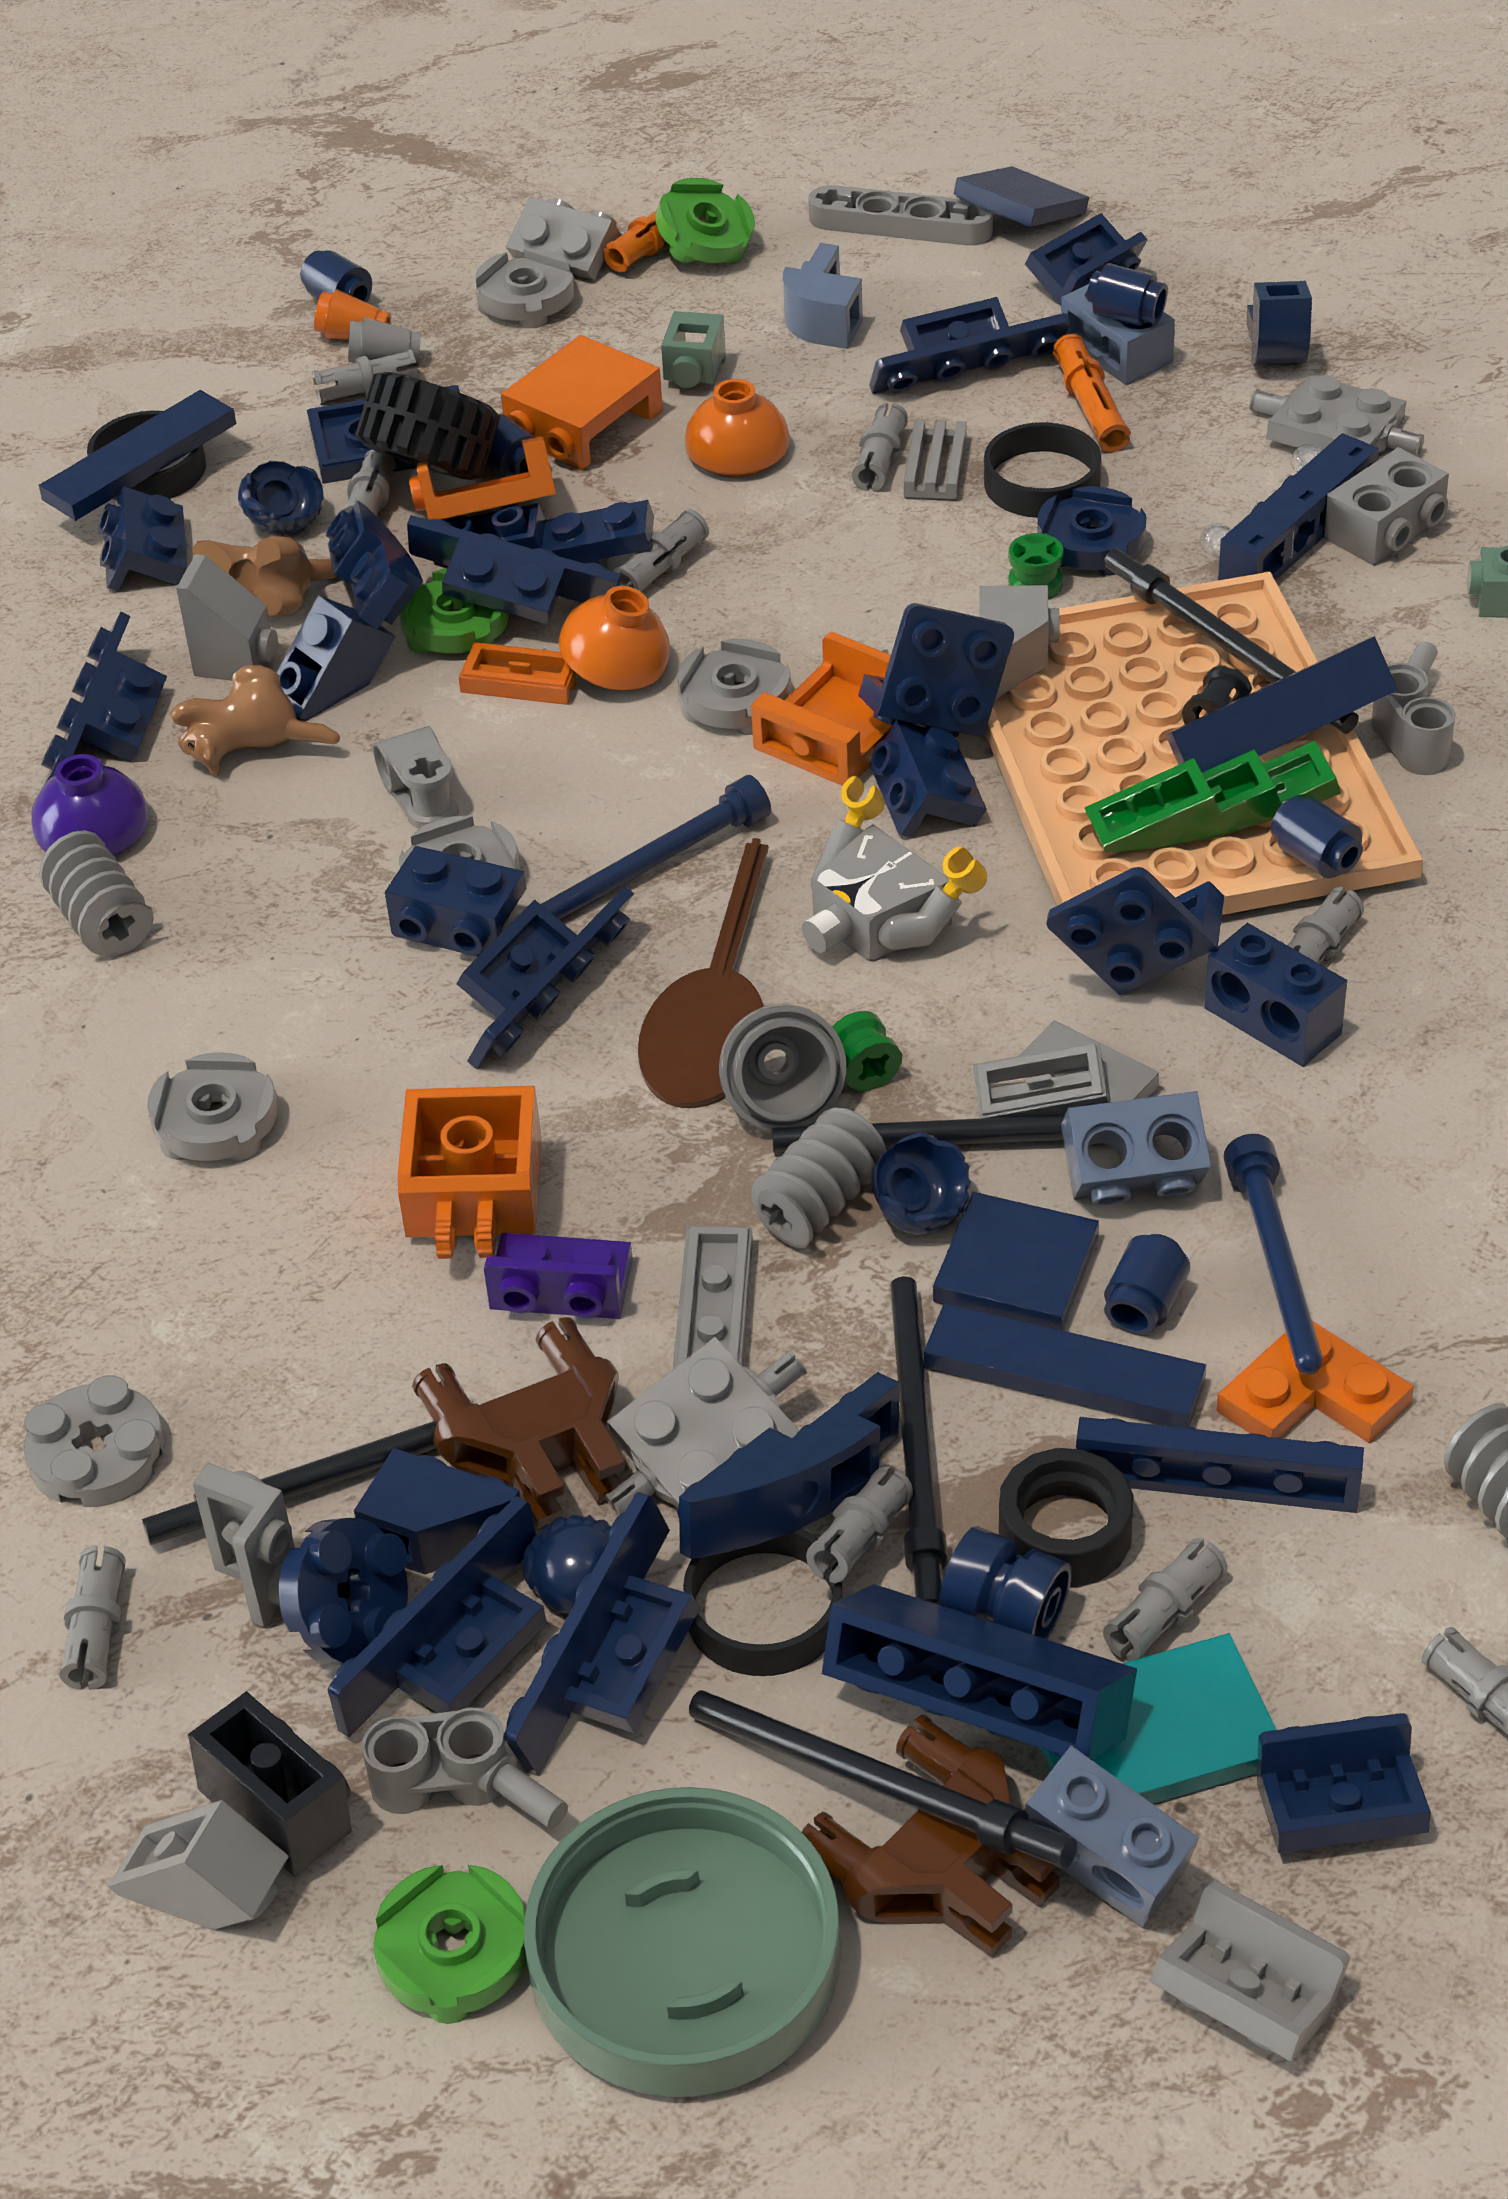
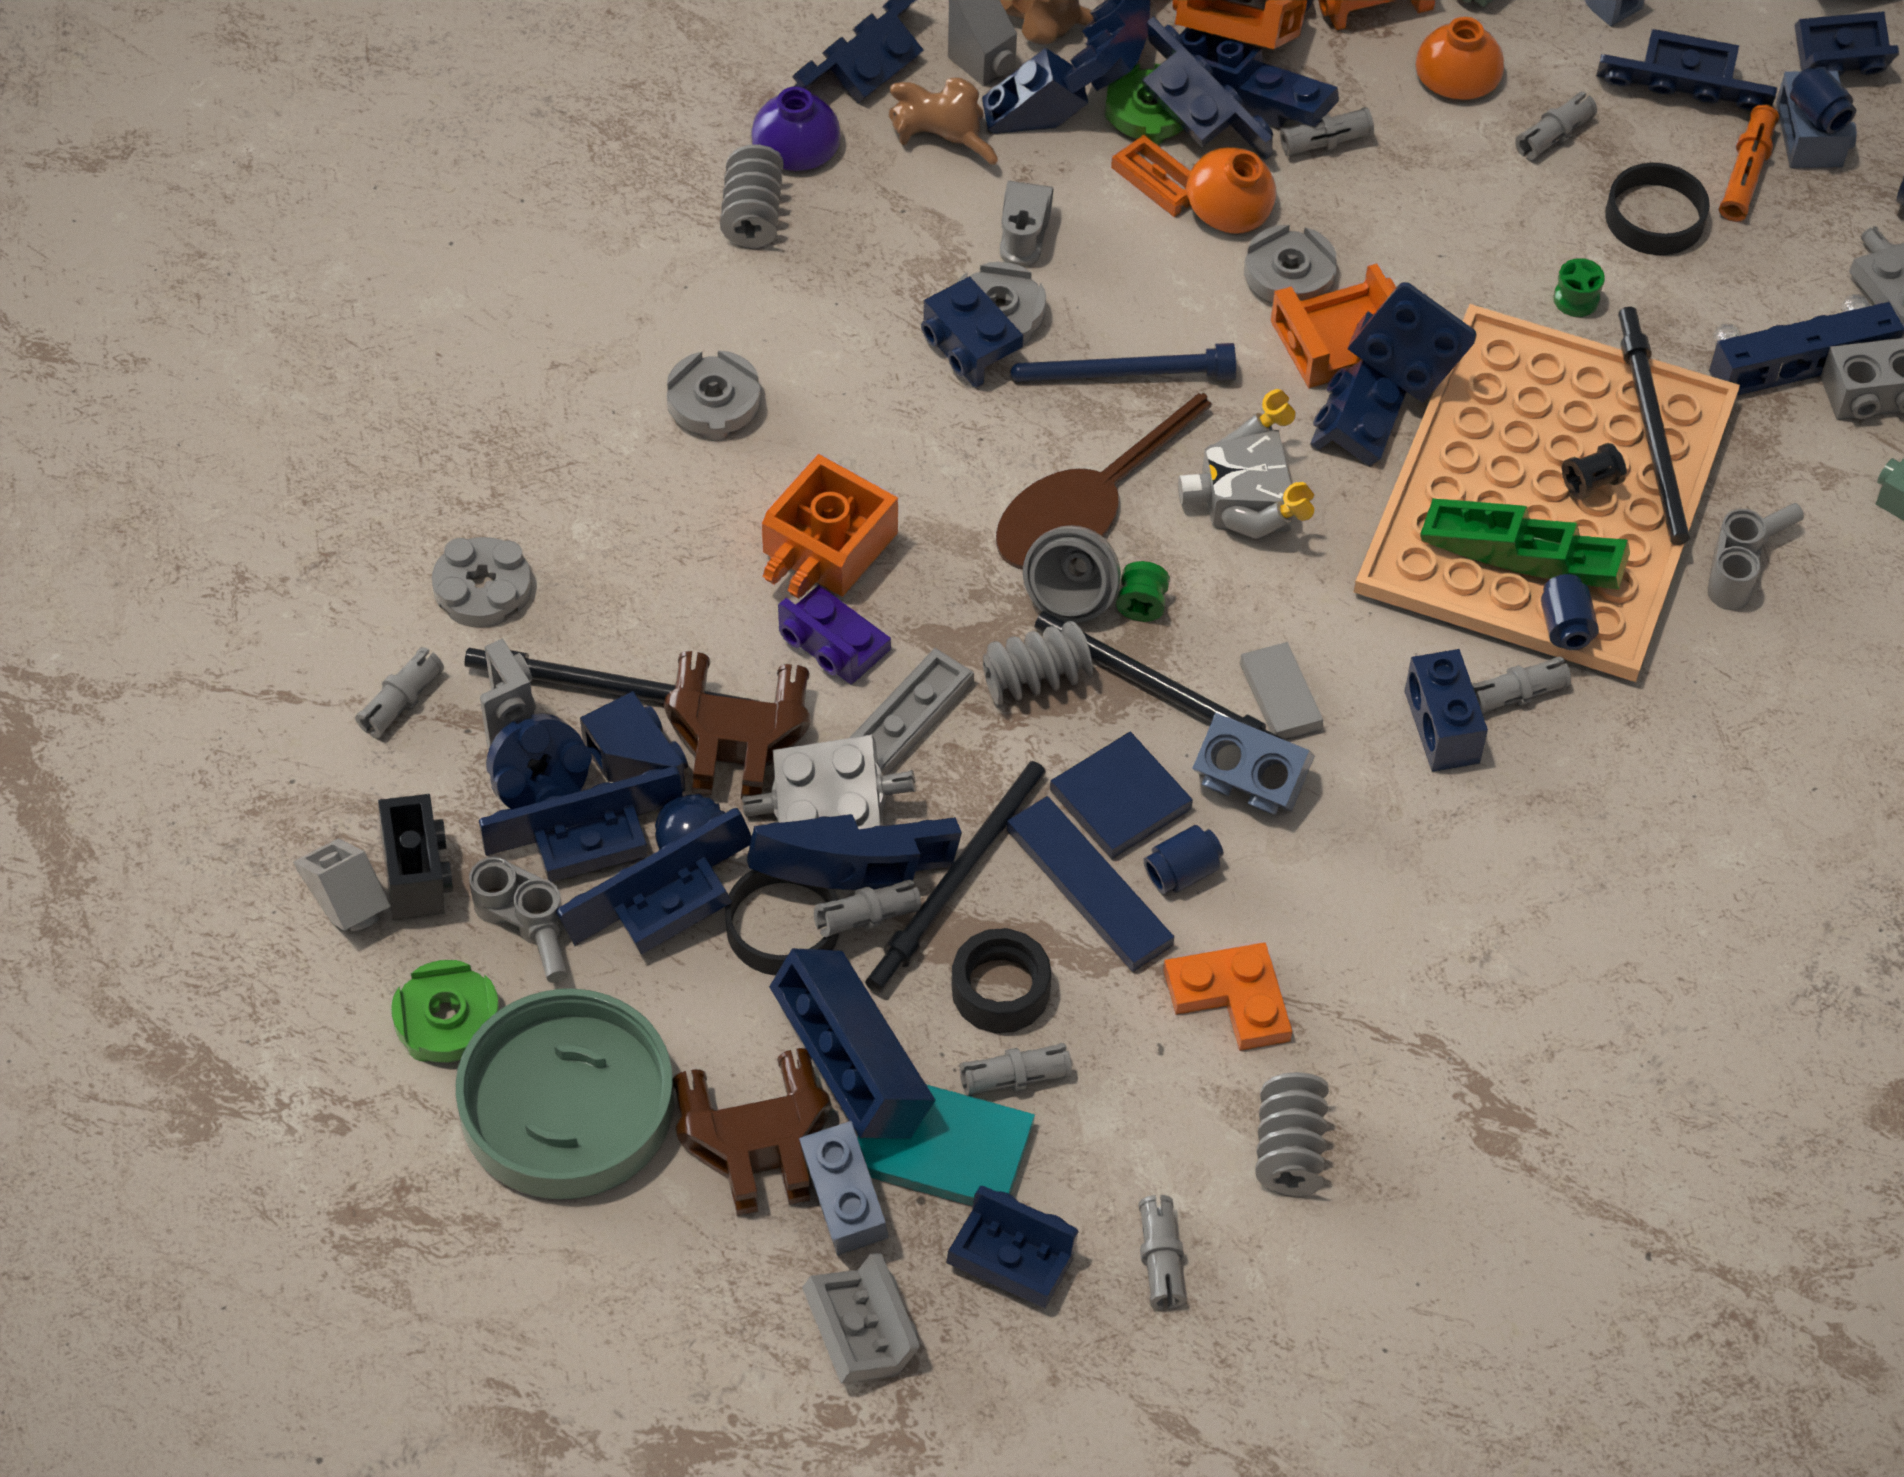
camera: 30 degrees right, 10 degrees up
dark blue bracket [456,886,634,1069] -> none
black bar [689,1690,1077,1869] -> none
dark blue hair [872,1132,971,1235] -> none
light grey tile [904,419,967,500] -> none
dark blue wheel [939,1526,1072,1640] -> none
light grey tile [973,1041,1109,1118] -> none
light grey slope [979,585,1060,700] -> none
dark blue plate [1037,486,1147,576] -> none
dark blue bracket [1046,867,1224,995] -> none
dark blue plate [1076,1417,1364,1513] -> none
dark blue tile [1165,636,1398,773] -> none
dark blue piece [1223,1134,1323,1375] -> none

